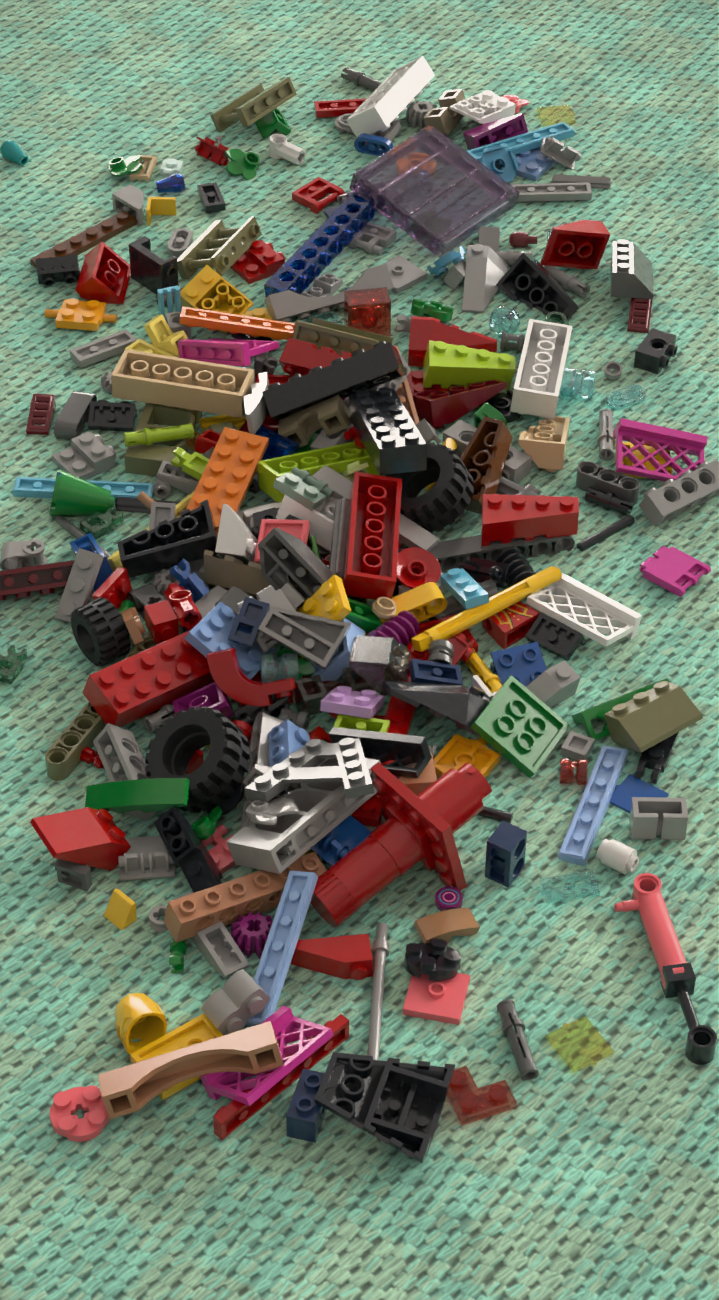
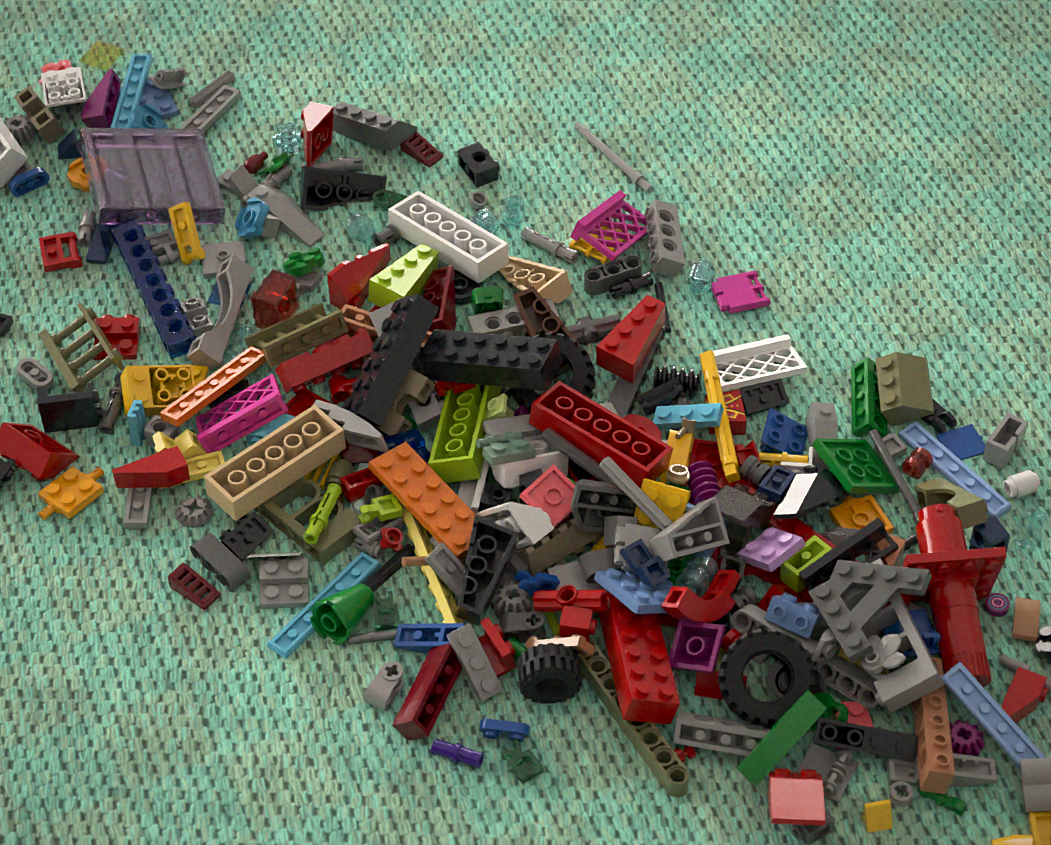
camera: 55 degrees left, 5 degrees up
none -> red slope [112,446,190,488]
none -> yellow plate [168,202,205,265]
none -> white sticker [247,552,302,557]
none -> green plate [258,152,294,175]
none -> red plate [379,527,403,552]
none -> blue plate [479,719,530,742]
none -> light grey axle [599,457,672,531]
none -> dark tan hand [675,417,696,439]
none -> clear light blue head [686,260,717,293]
none -> dark grey bar [869,429,921,525]
none -> olive arch [915,477,988,529]

